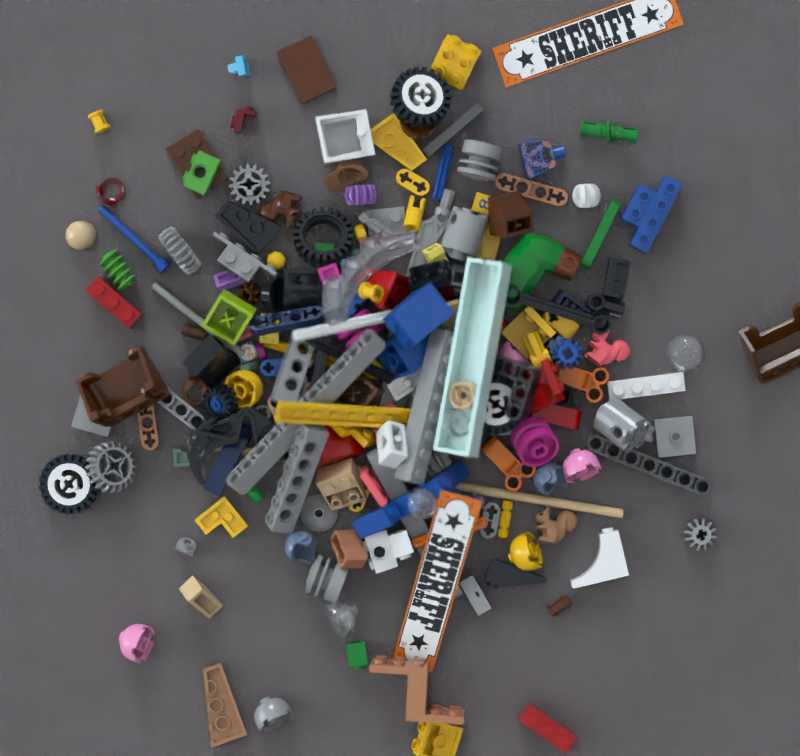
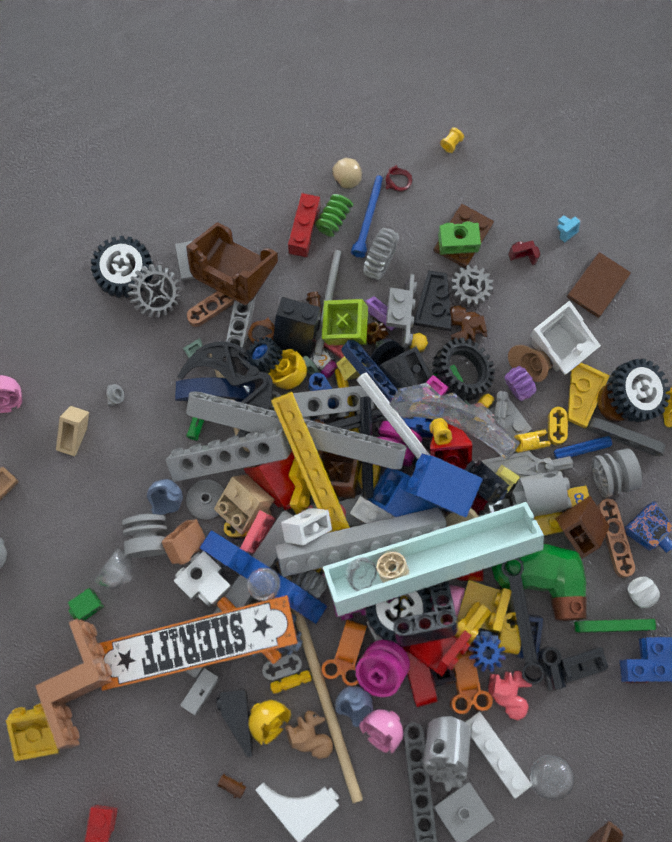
camera: 65 degrees right, 15 degrees down
yellow plate [194,496,248,538] -> none

